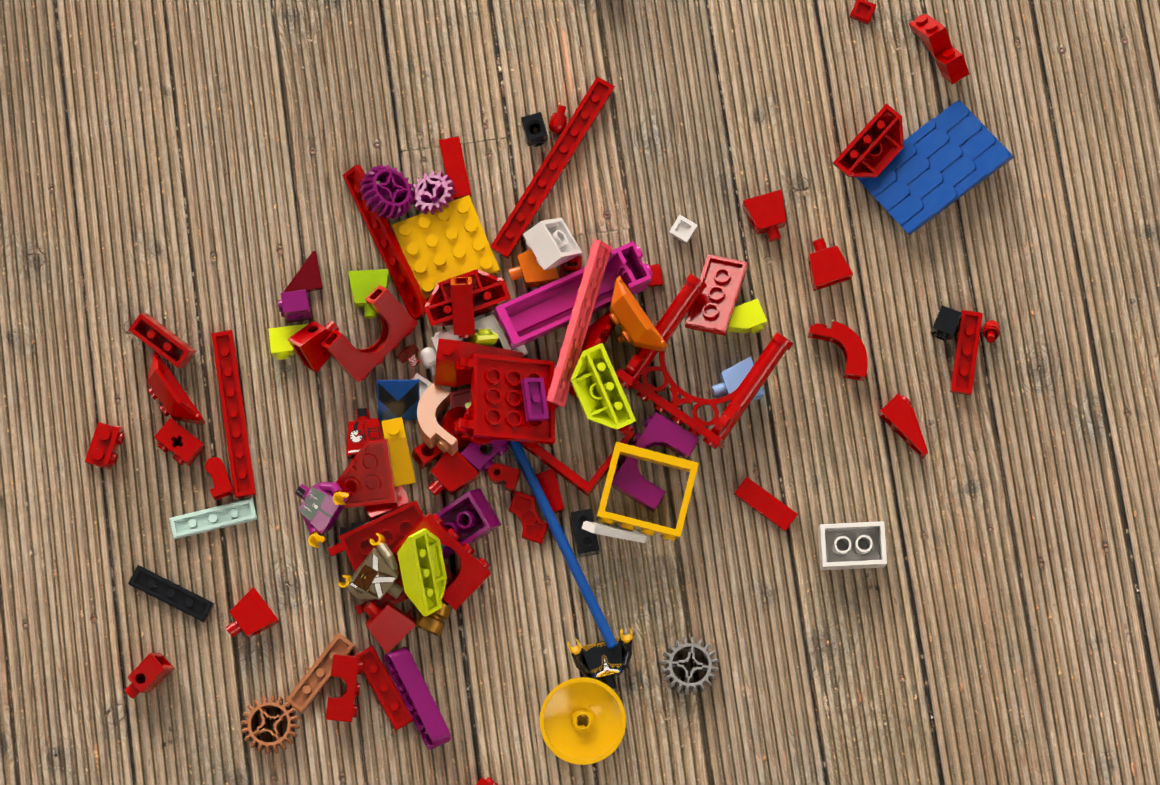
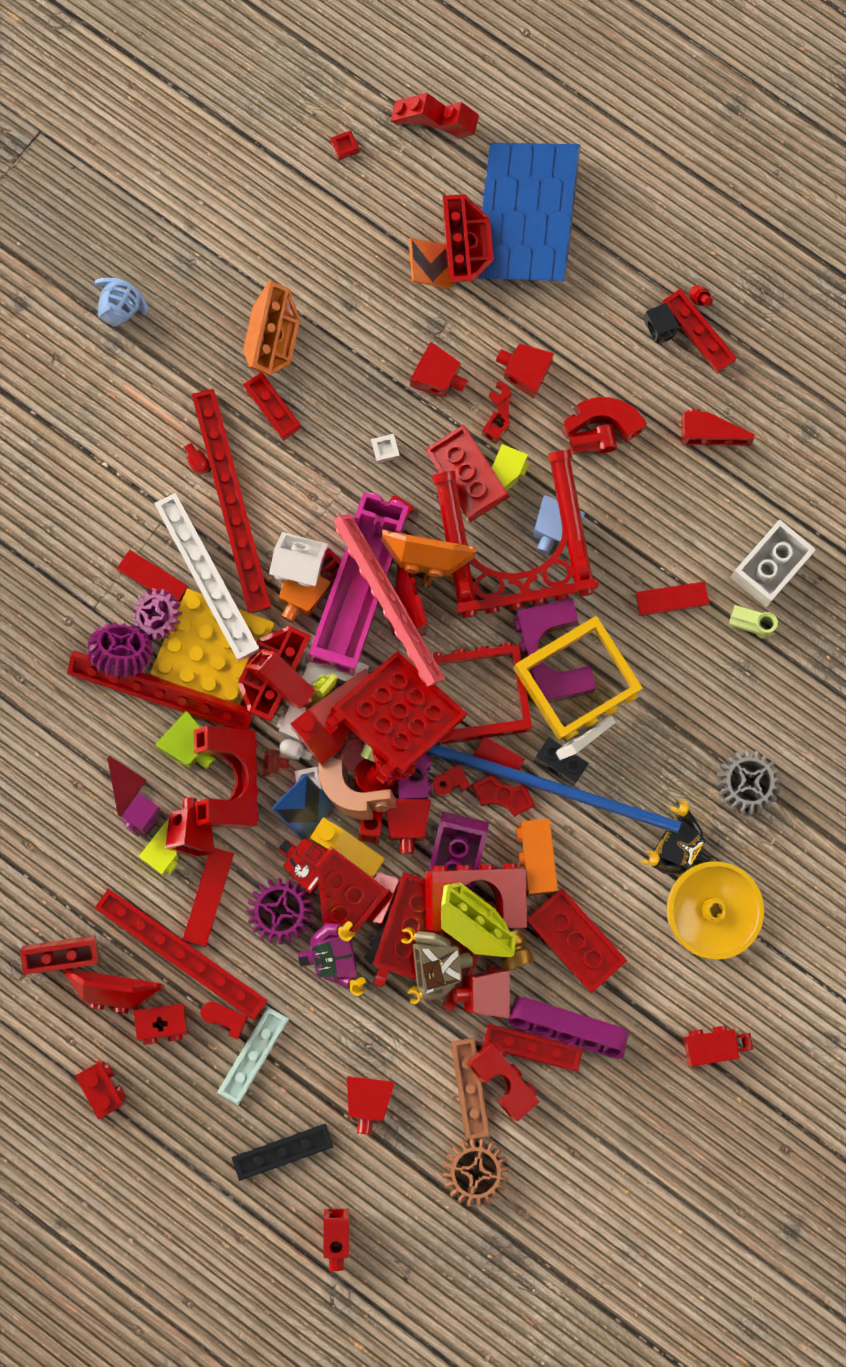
camera: 50 degrees left, 0 degrees up
black brick [521,112,548,147] -> none
magenta plate [521,377,549,422] -> none
neon yellow wedge [570,343,636,430] -> none
none -> white plate [154,493,260,662]
none -> red tile [182,847,234,947]
none -> orange wedge [243,281,300,376]
none -> red tile [243,372,302,441]
none -> magenta gear [247,878,313,945]
none -> orange piece [409,238,452,289]
none -> red piece [482,381,512,444]
none -> orange brick [516,819,558,896]
none -> red plate [527,888,627,994]
none -> red piece [569,424,617,455]
none -> yellowish green piece [728,605,778,639]

